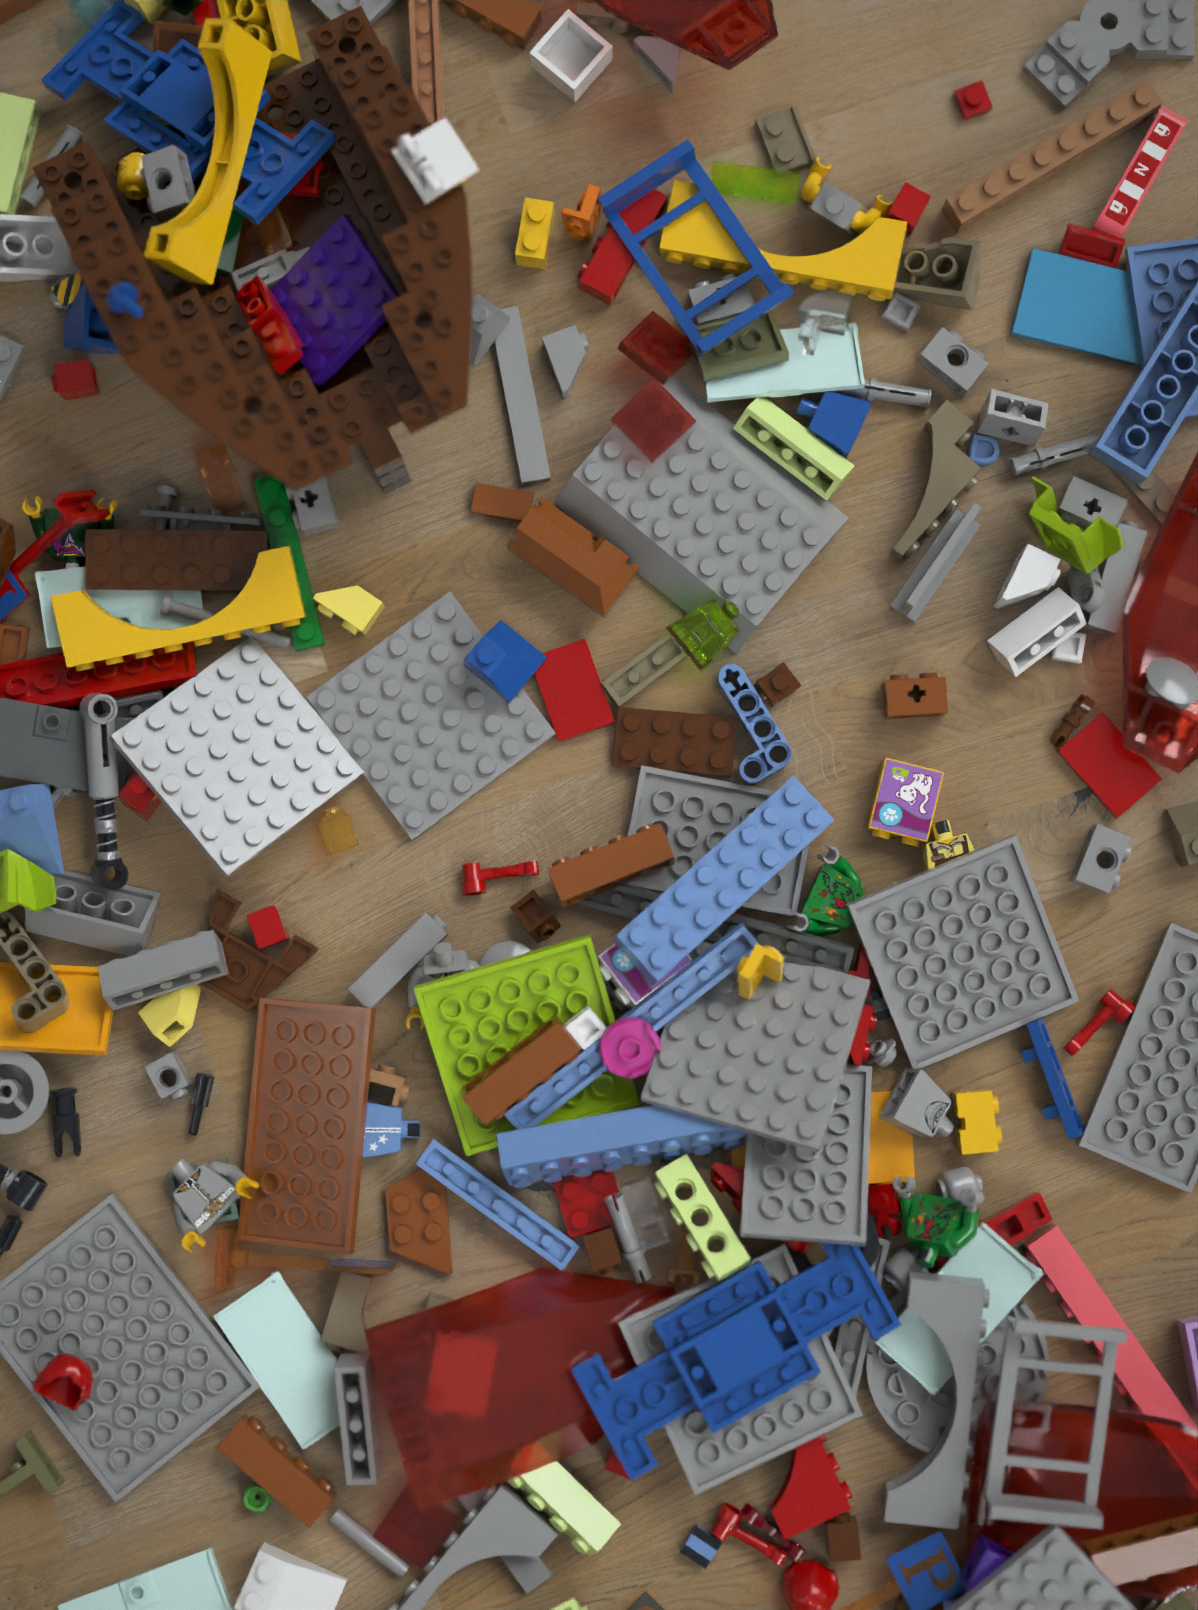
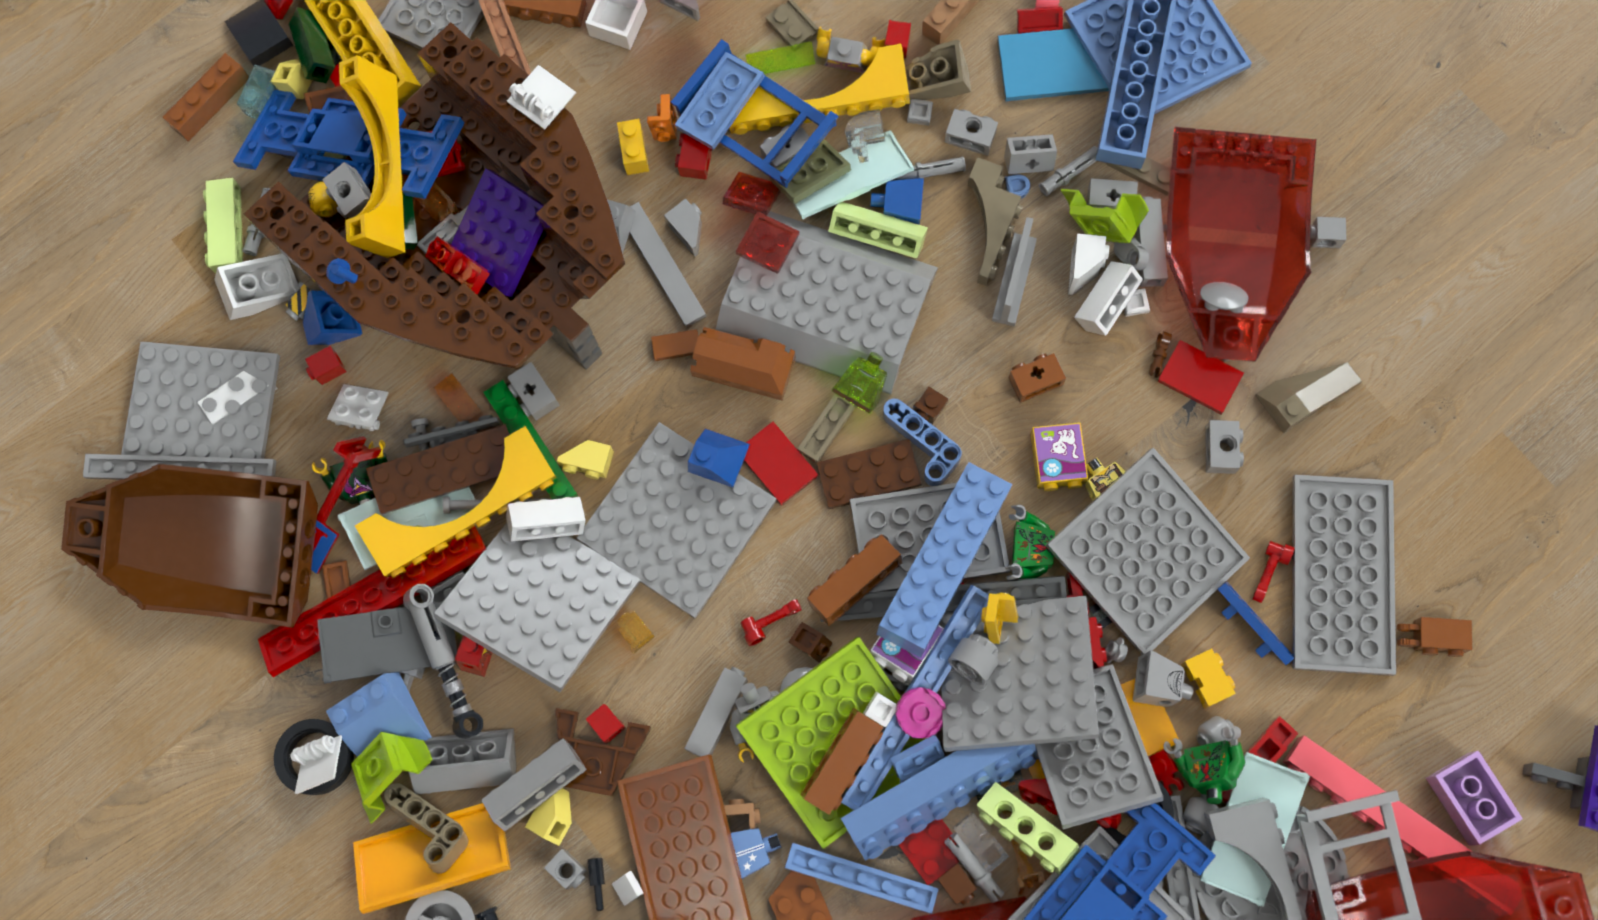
camera: 15 degrees left, 10 degrees down
none -> white hinge [327,384,389,432]
none -> white brick [506,497,585,541]
none -> white tile [612,871,644,906]
none -> medium blue plate [675,52,765,150]
none -> medium blue plate [890,735,945,783]
none -> light grey piece [948,634,999,685]

